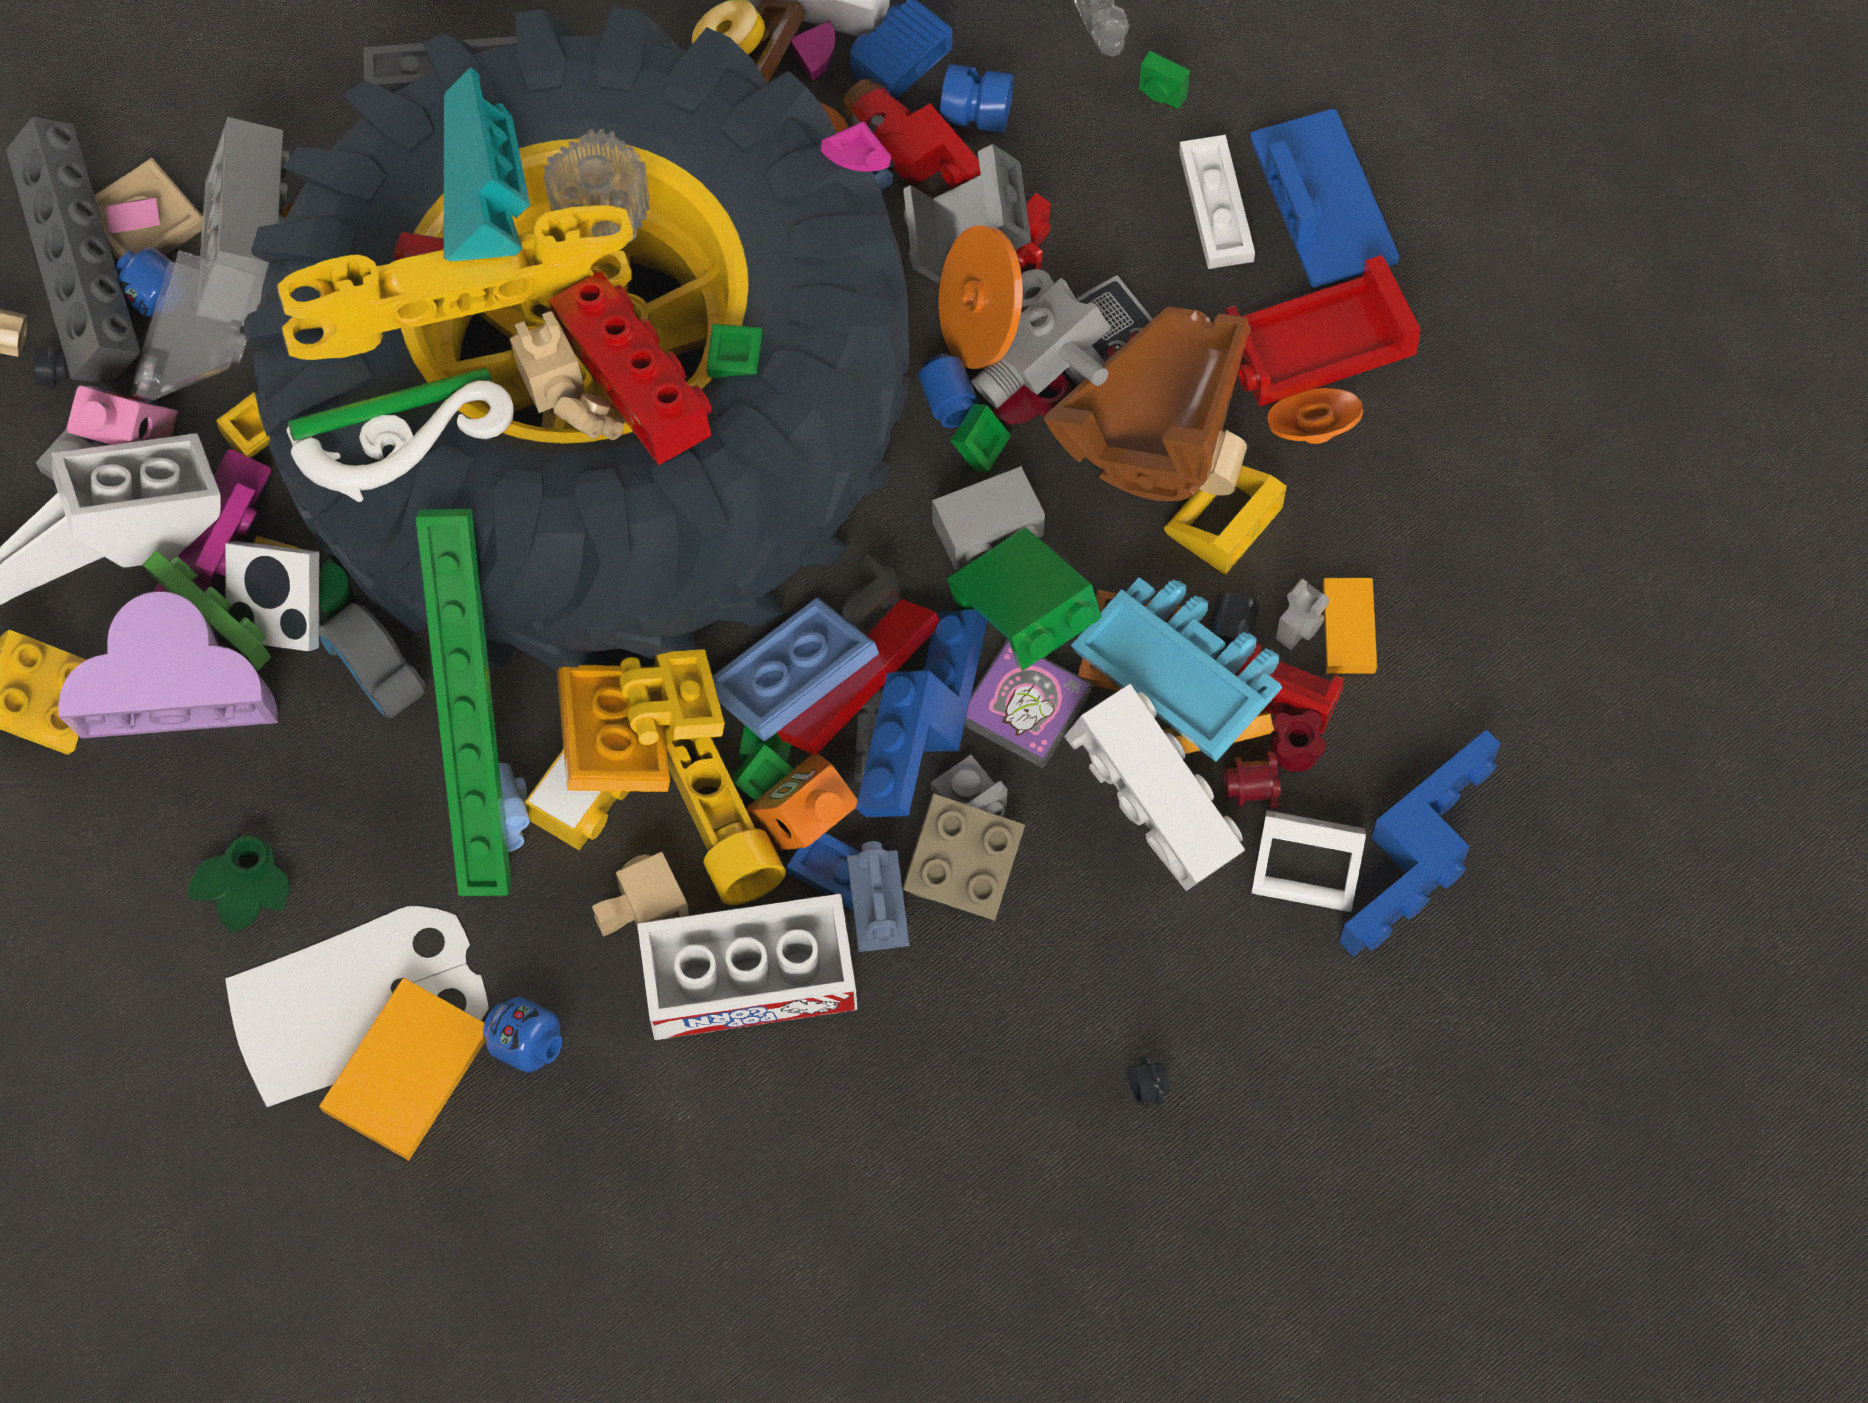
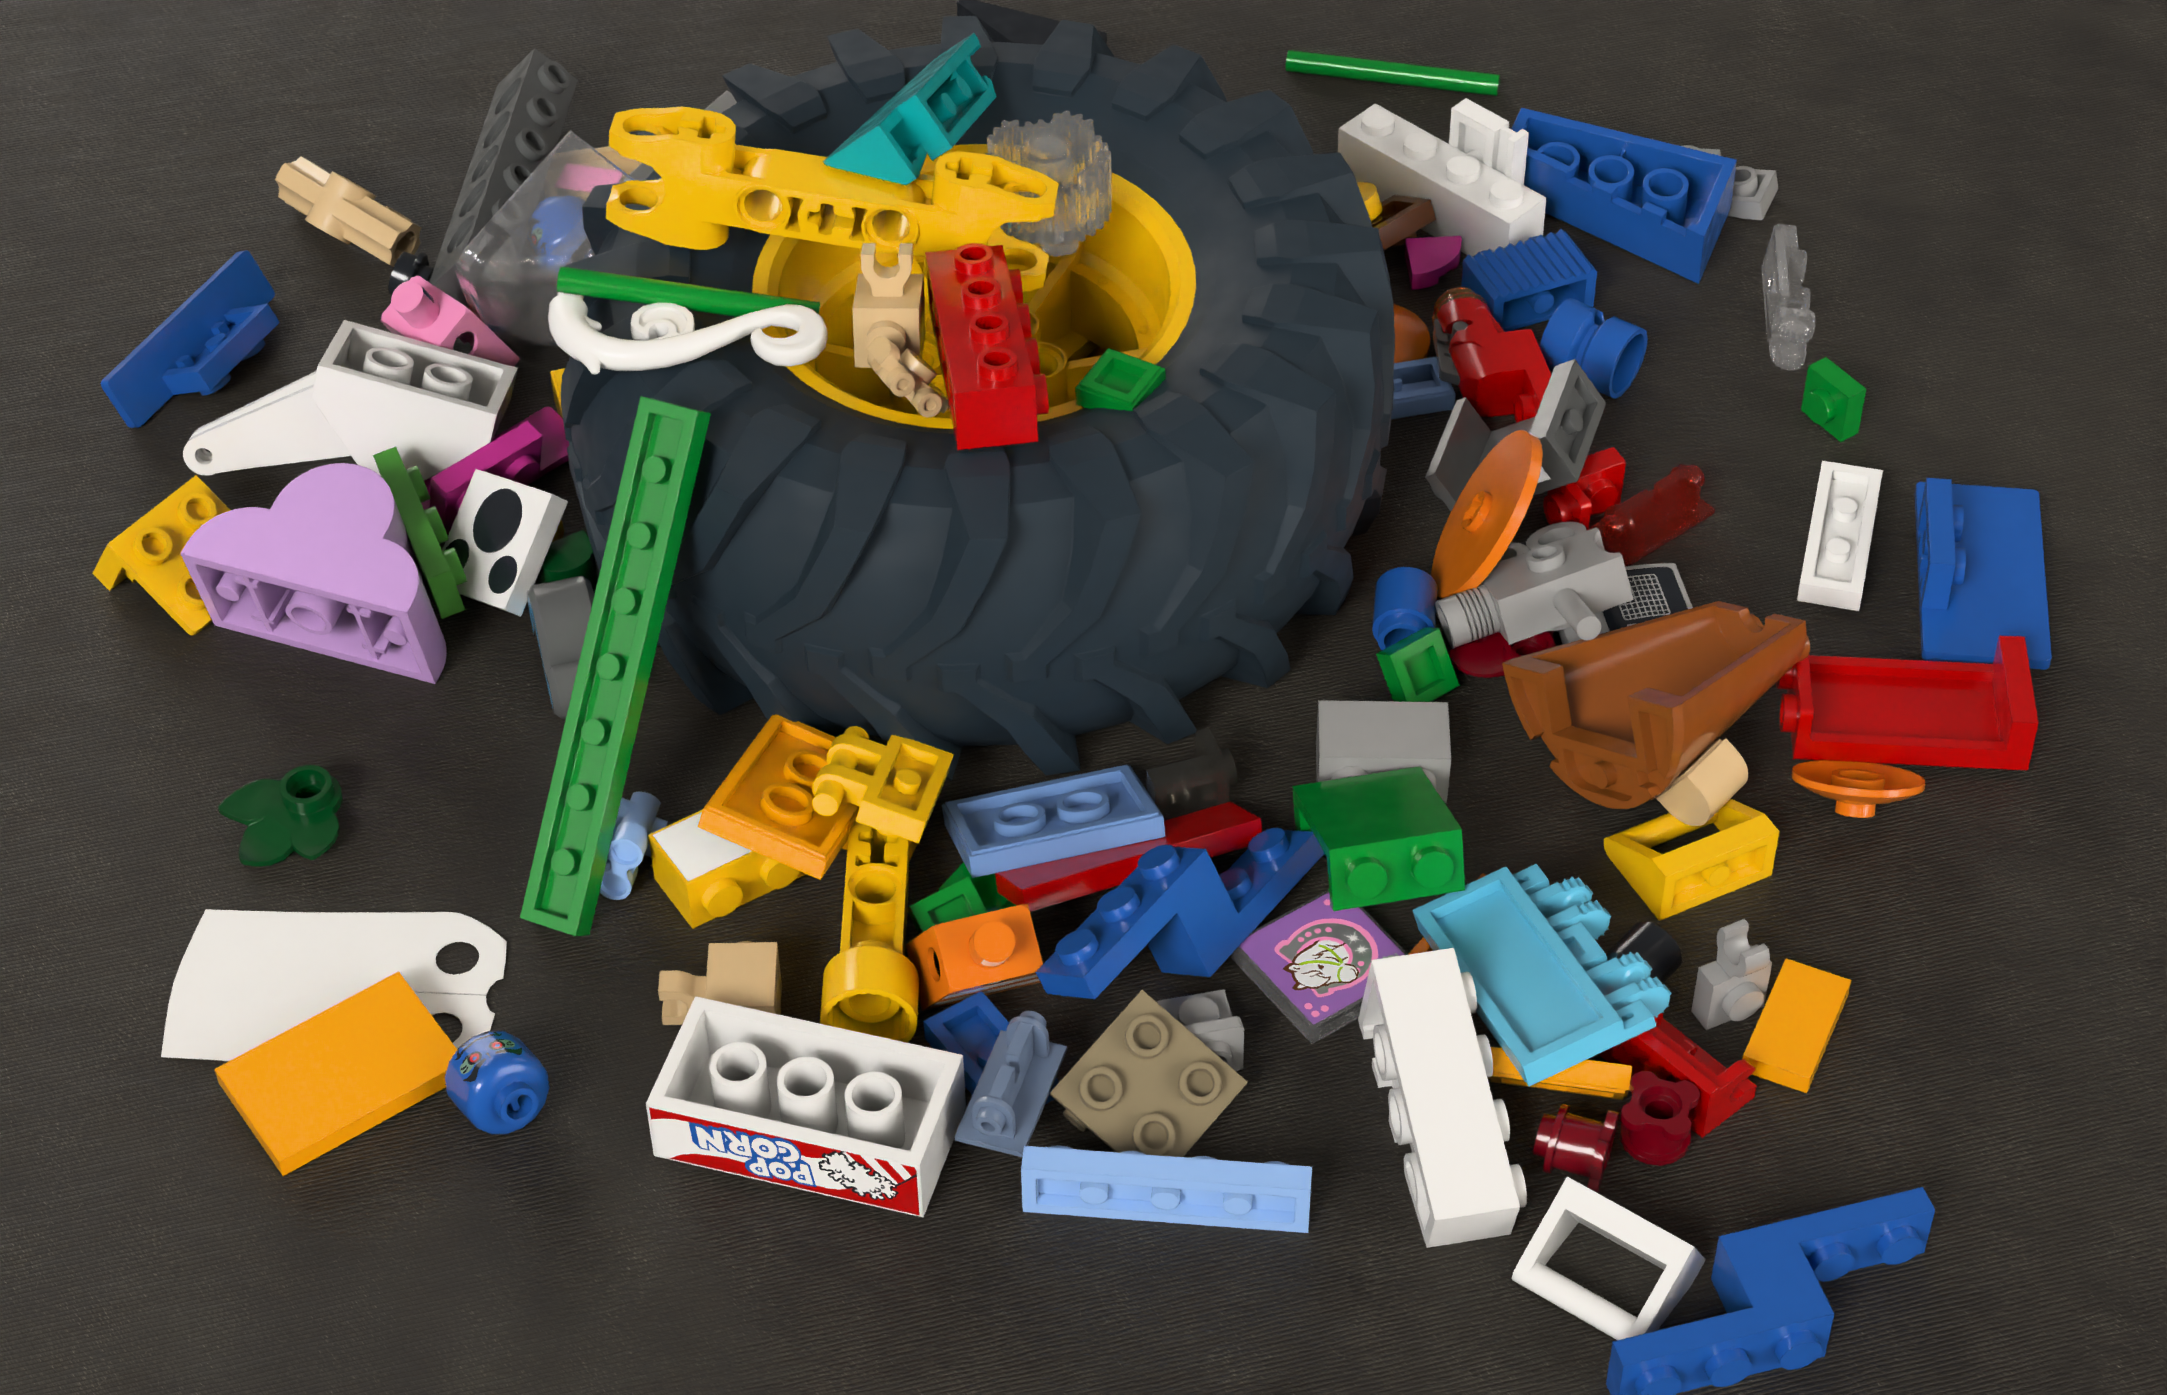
camera: 25 degrees right, 20 degrees down
dark pink tile [820,121,891,172] -> none
none -> light blue plate [1021,1145,1312,1233]
none -> clear red hinge [1589,464,1715,566]

